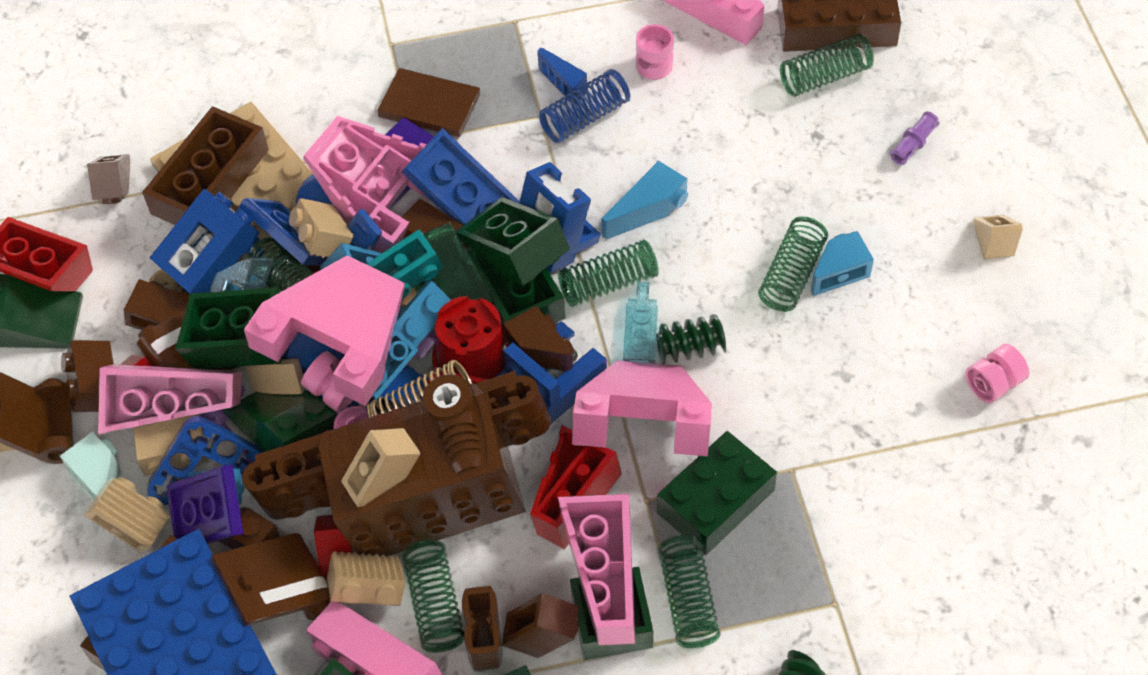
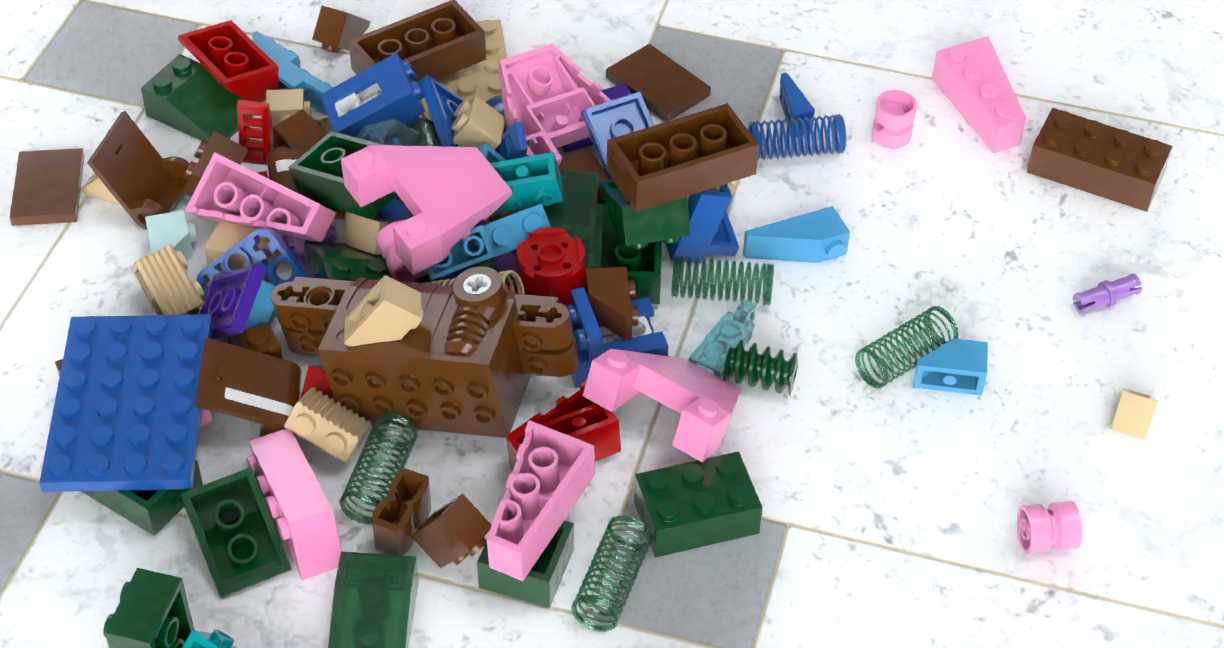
camera: 25 degrees right, 10 degrees down
clear green piece [780,33,874,97] -> none
none -> red slope [237,100,275,165]
none -> dark azure slope [252,31,333,115]
none -> tan brick [266,89,312,127]
none -> reddish brown brick [606,103,759,213]

